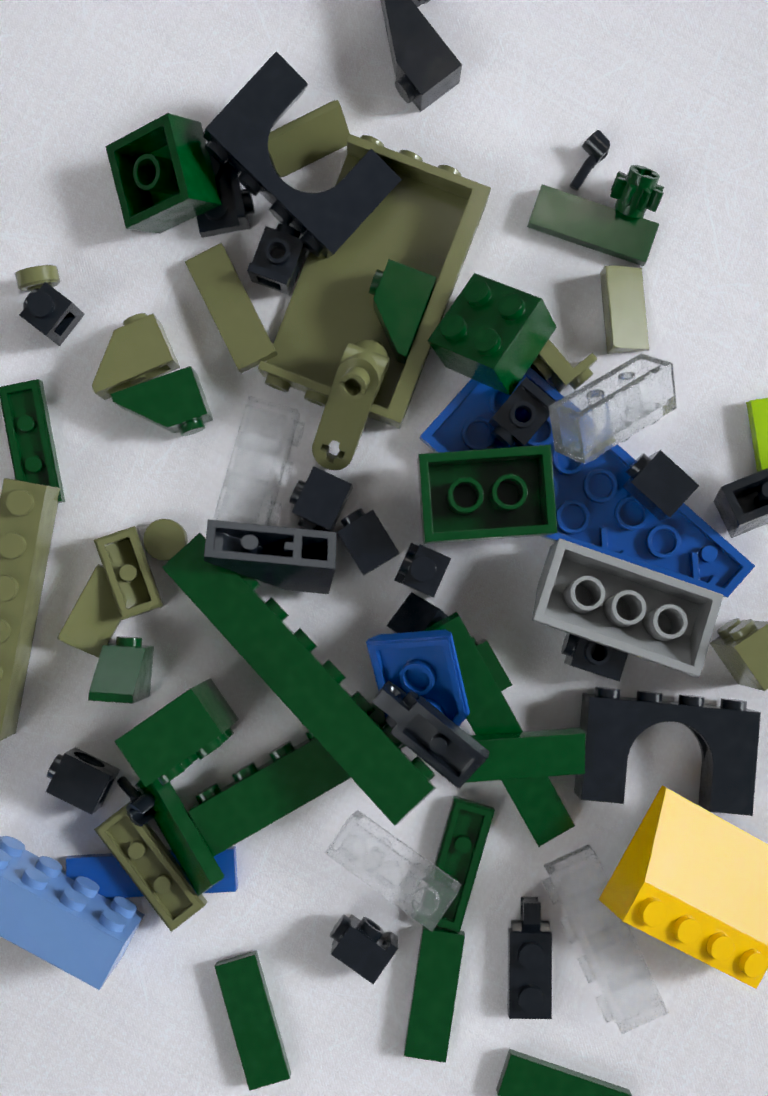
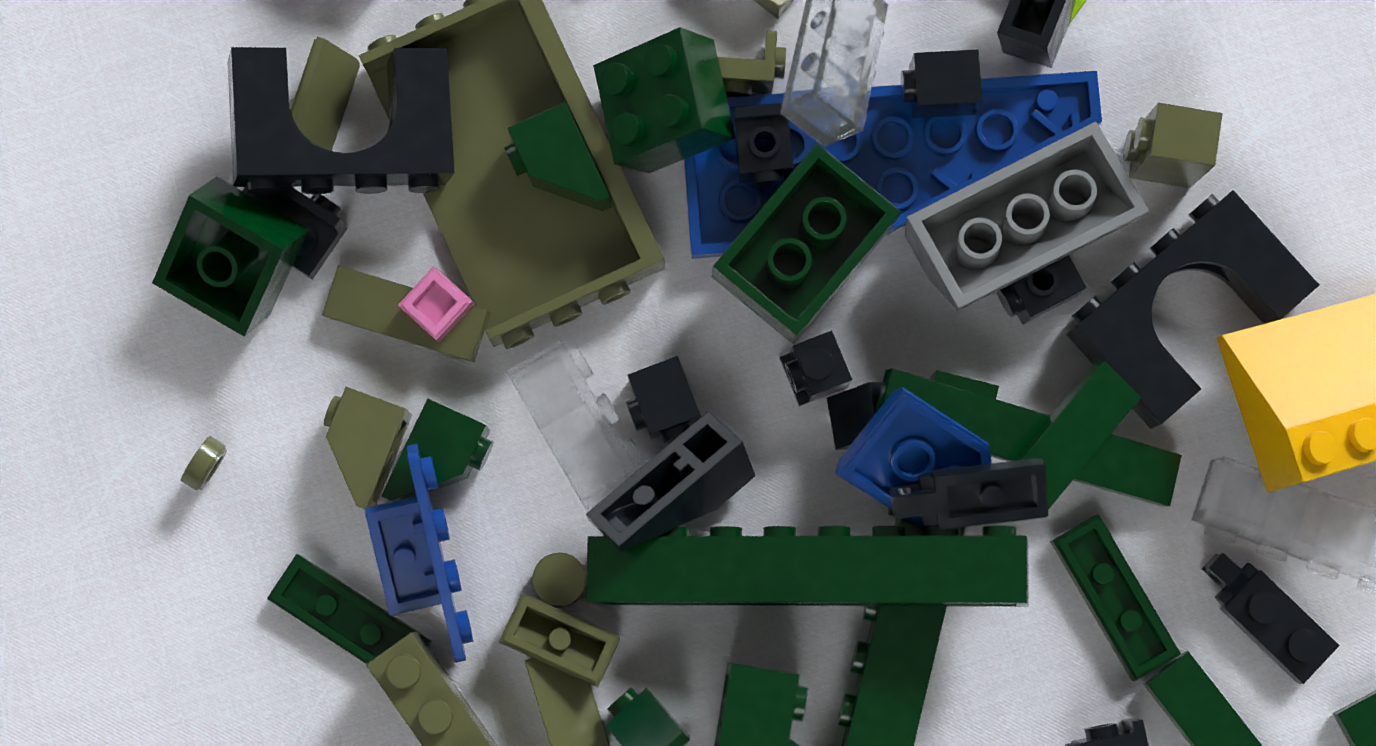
camera: 45 degrees left, 5 degrees down
black brick [19,282,85,346] -> none
black brick [247,223,307,295] -> none
olive piece [312,339,390,470] -> none
clear brick [325,810,462,932] -> none
black brick [337,508,399,576] -> none
none -> blue bracket [365,443,474,663]
none -> bright pink tile [398,266,476,343]

